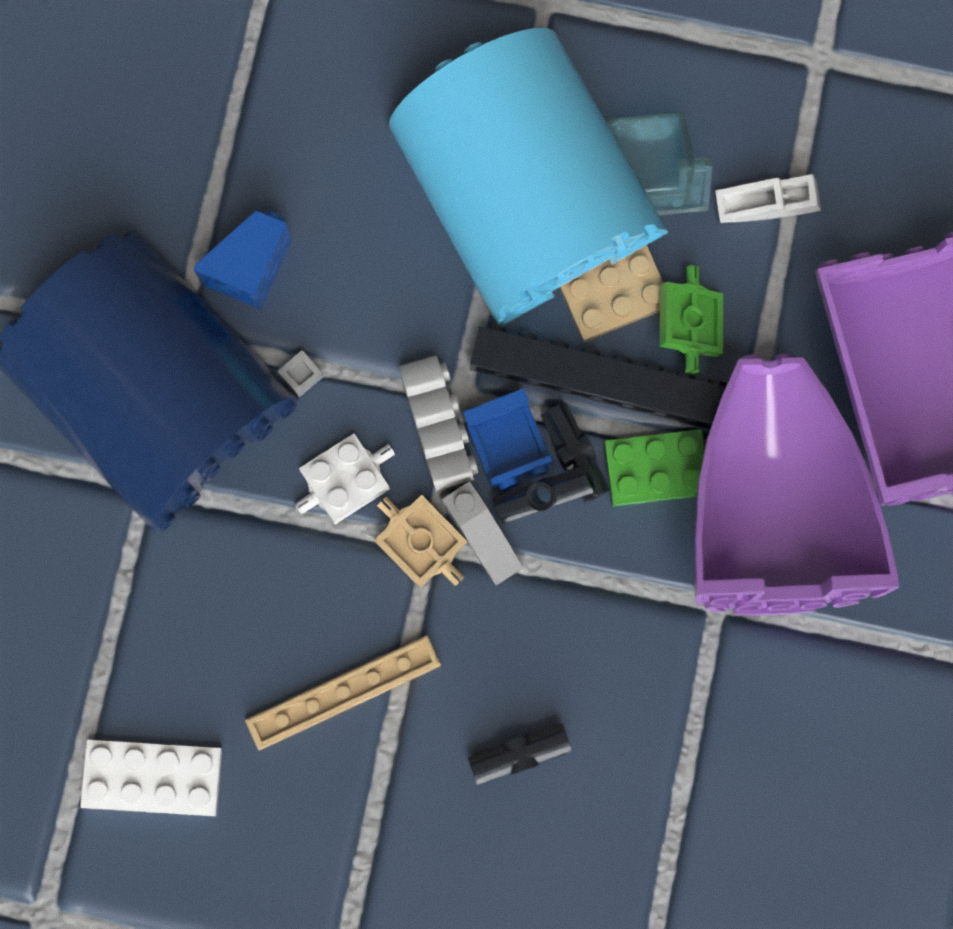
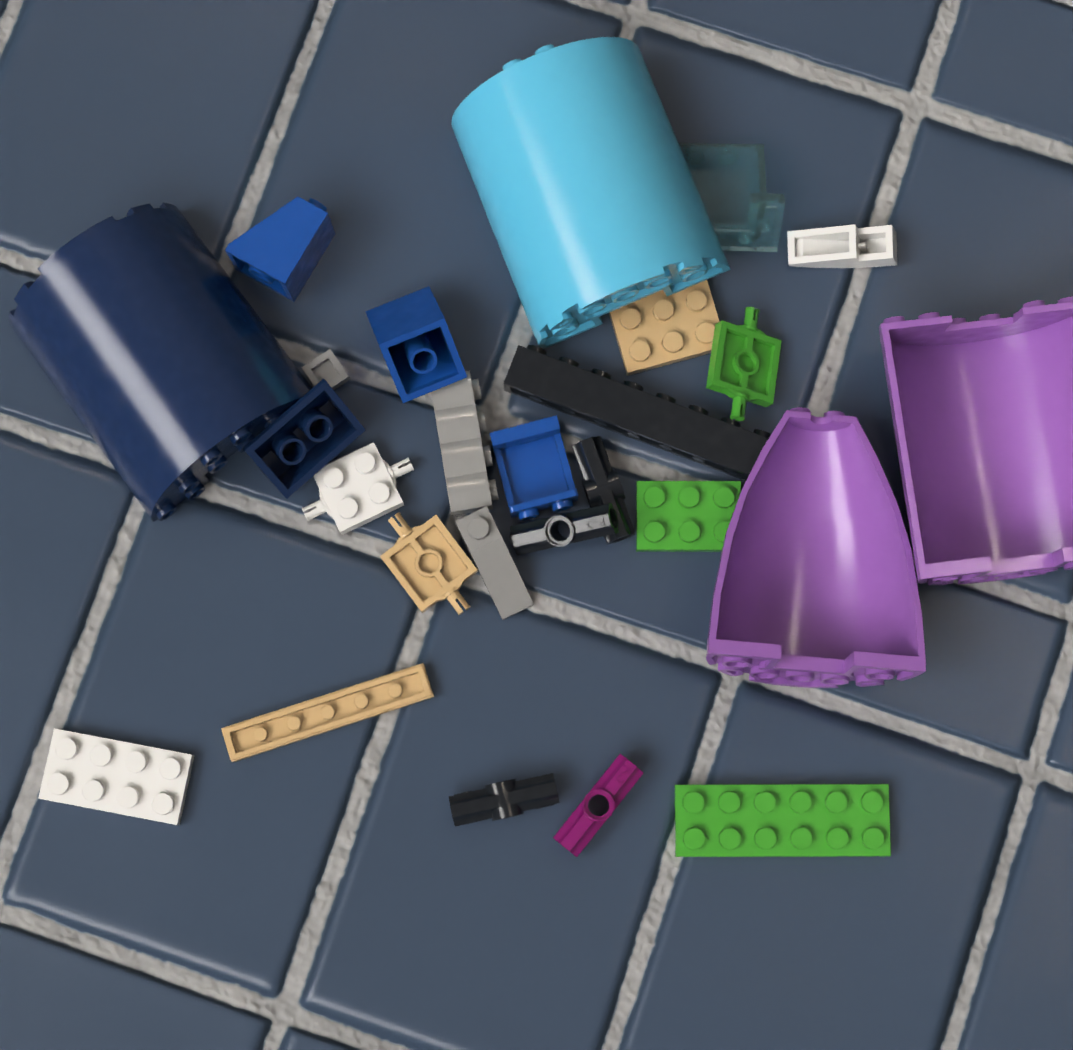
camera: 15 degrees right, 0 degrees up
none -> dark blue slope [243,379,366,499]
none -> blue slope [365,286,467,403]
none -> magenta piece [553,754,644,857]
none -> bright green plate [674,784,891,857]

